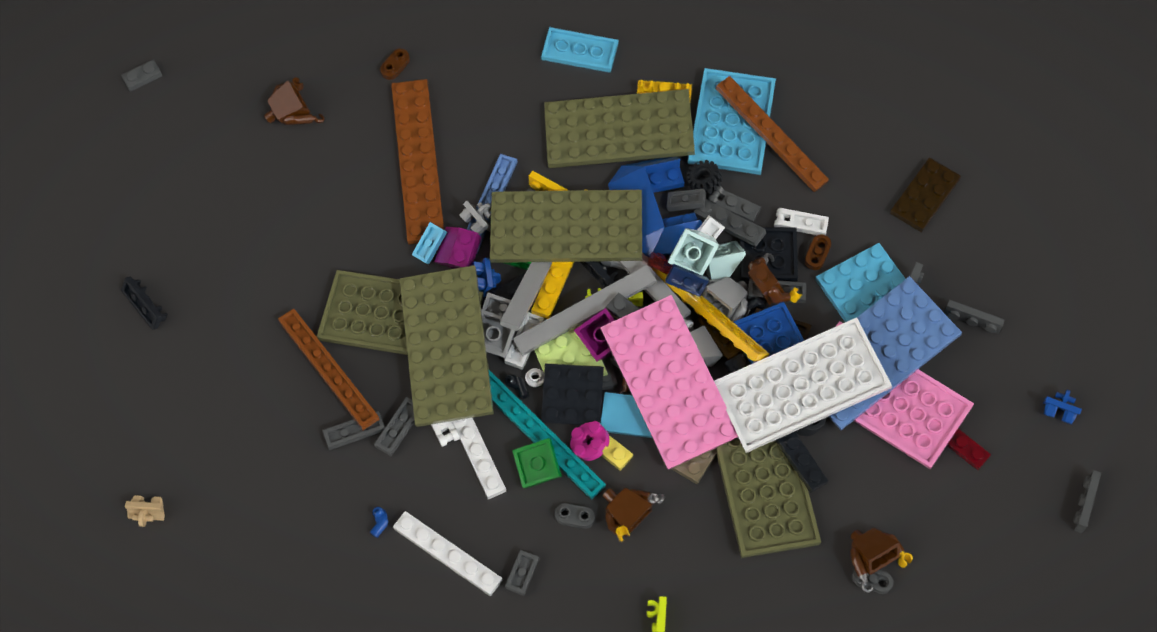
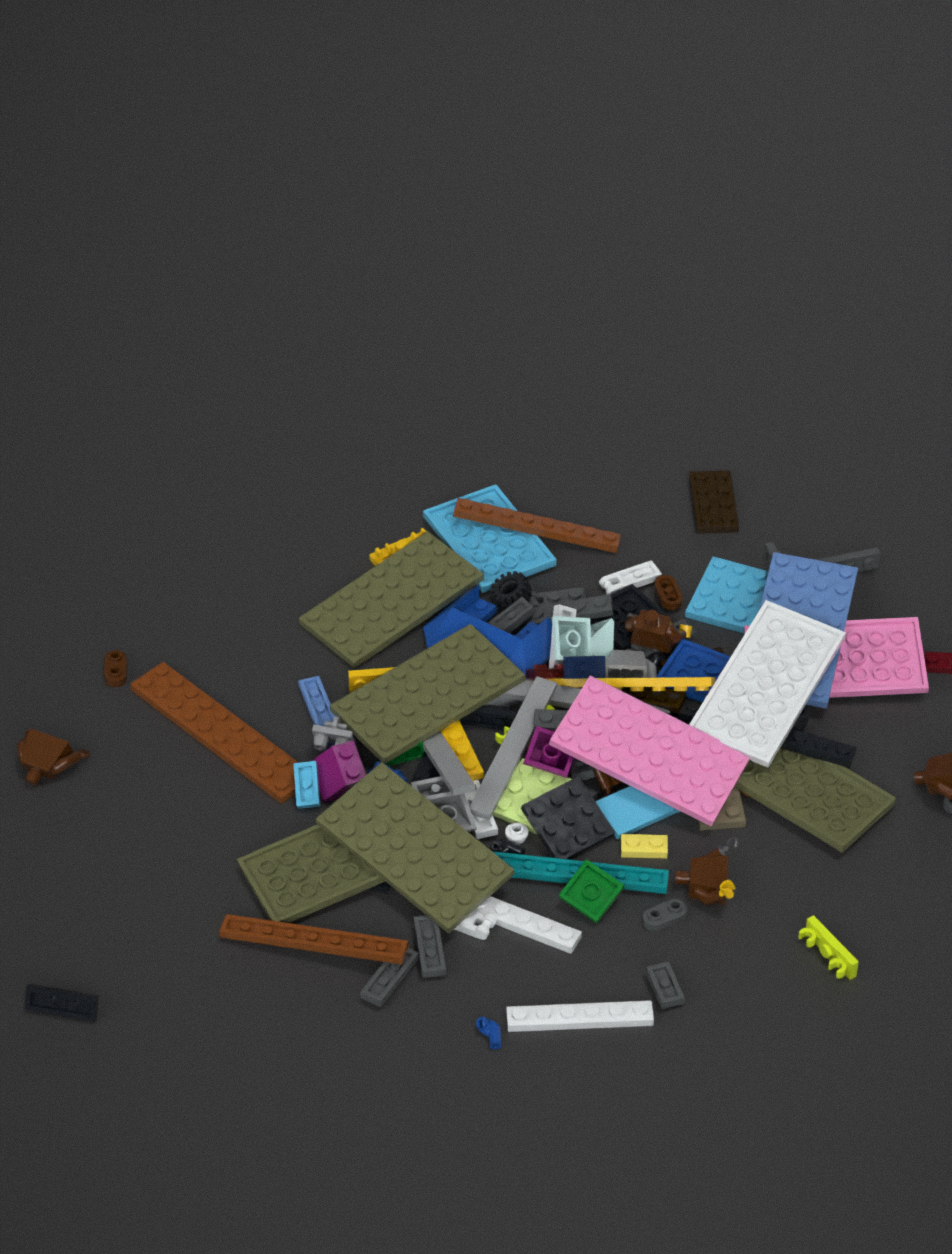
camera: 40 degrees left, 20 degrees down
tan hips [125,495,165,527] -> none
medium azure tile [541,27,618,73] -> none
dark pink plate [570,421,610,461] -> none

